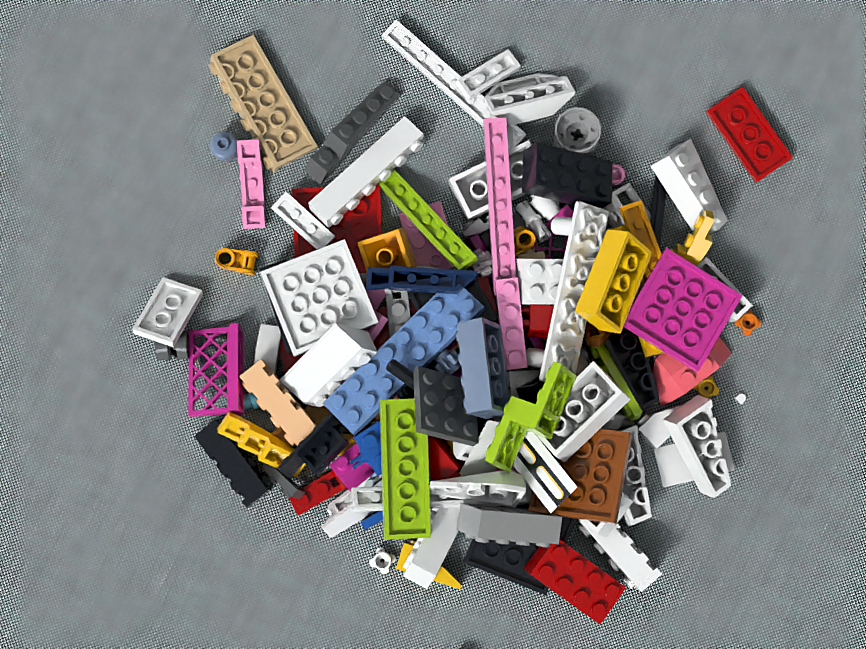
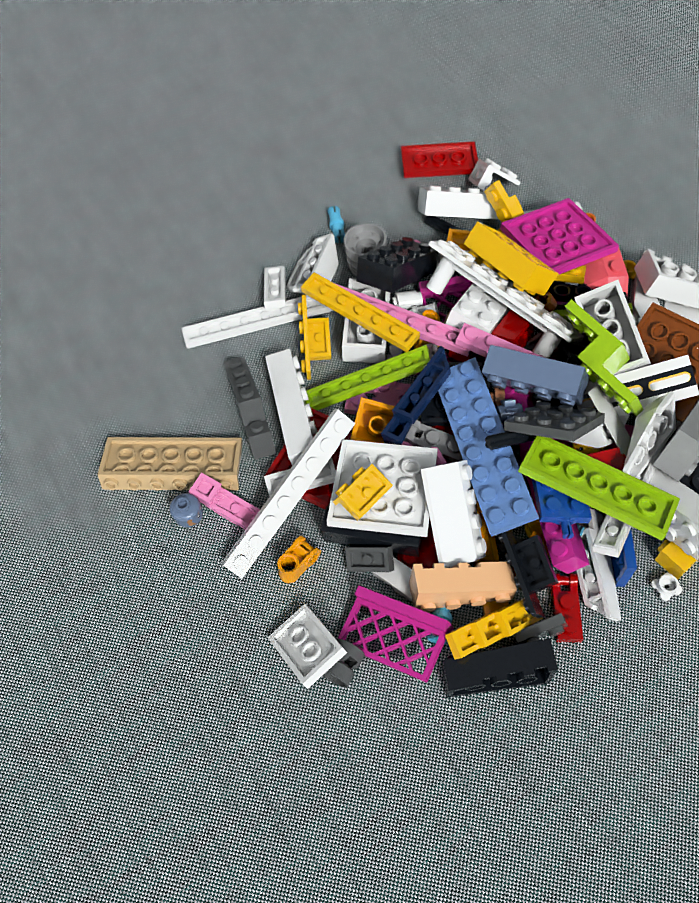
camera: 55 degrees left, 25 degrees down
none -> white plate [221,409,355,578]
none -> yellow bracket [298,295,331,380]
none -> yellow plate [301,272,420,352]
none -> medium azure pin [328,206,345,243]
none -> yellow bracket [333,464,393,521]
none -> dark grey plate [345,546,394,572]
none -> white bracket [468,158,521,190]

